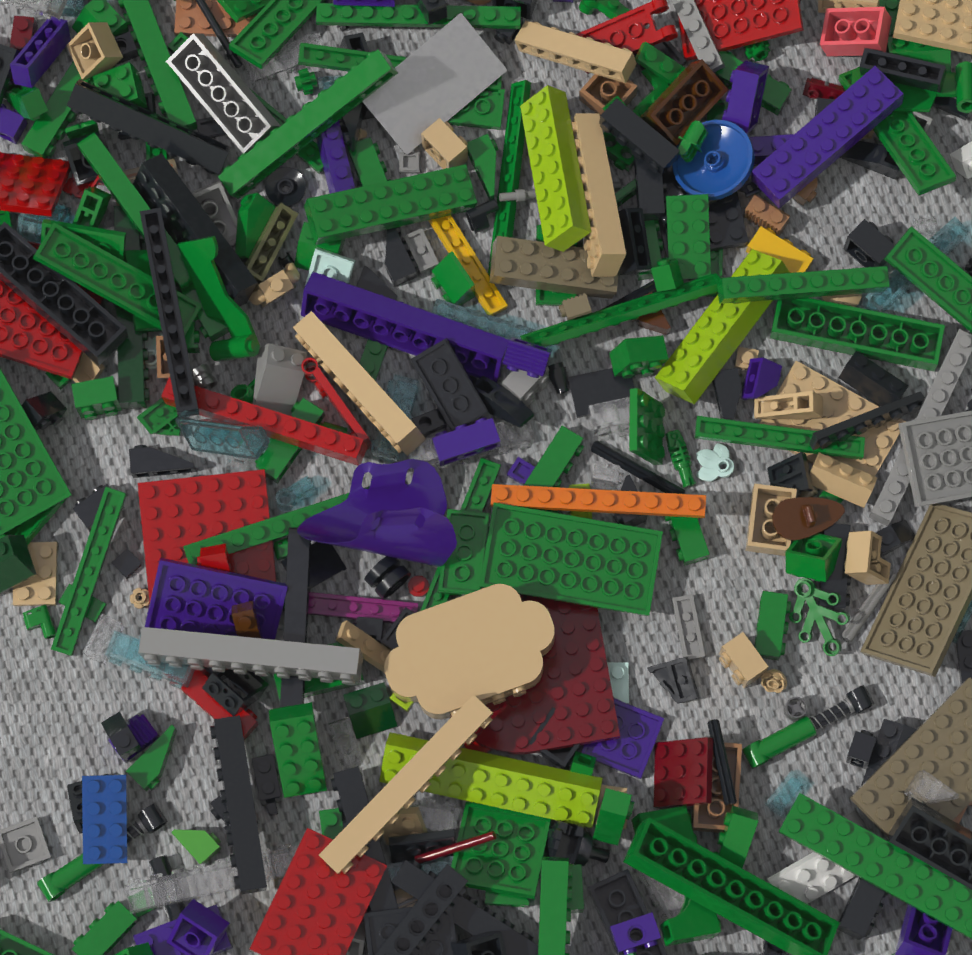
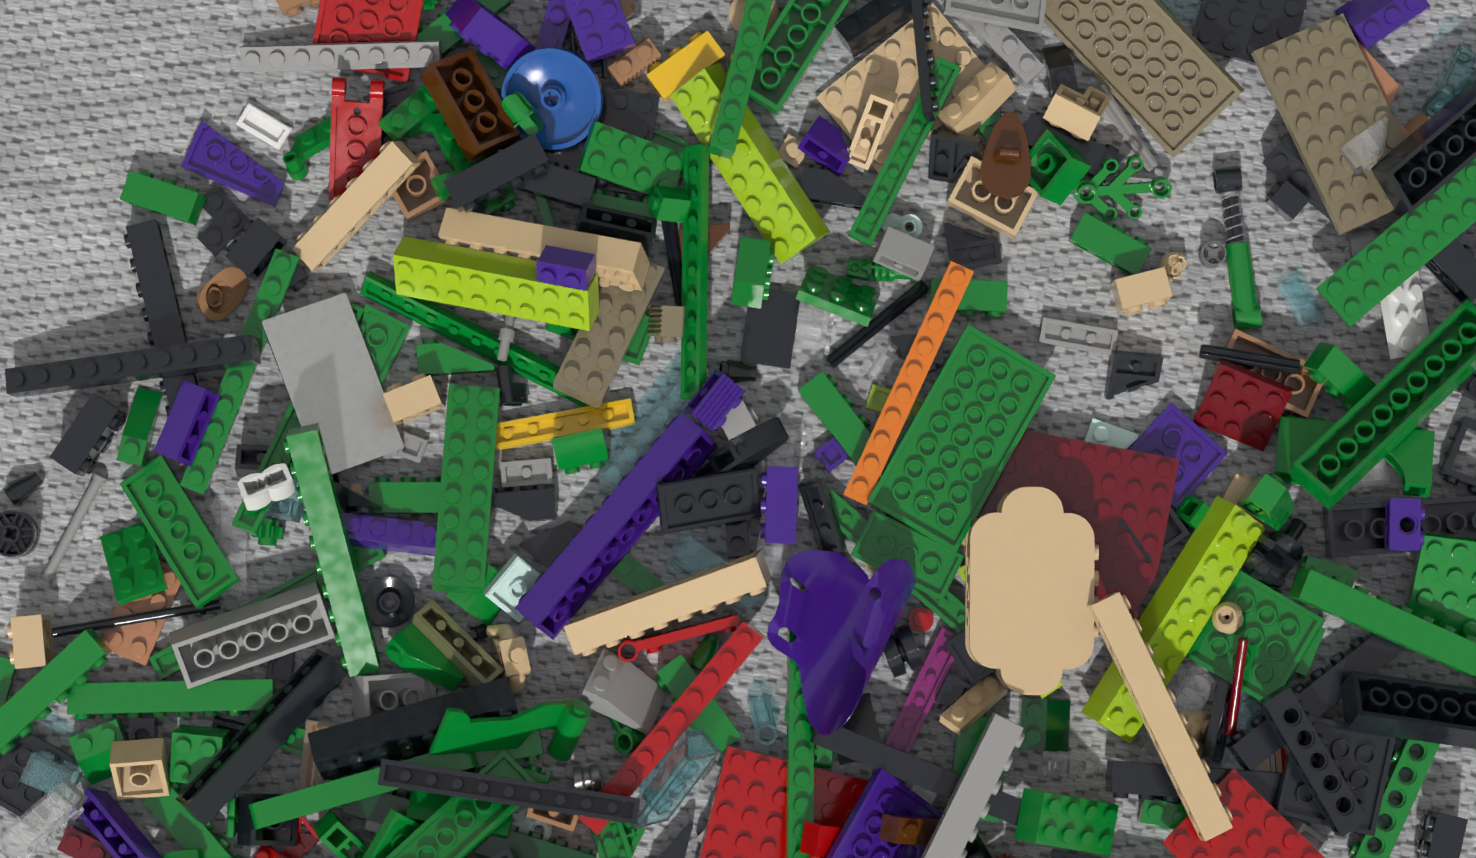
camera: 75 degrees left, 10 degrees up
none -> white brick [237,463,295,511]
none -> dark purple brick [536,245,596,291]
none -> black tile [798,478,847,553]
none -> light grey brick [873,226,935,281]
none -> black wing [943,222,1002,269]
none -> tan plate [1211,602,1244,634]

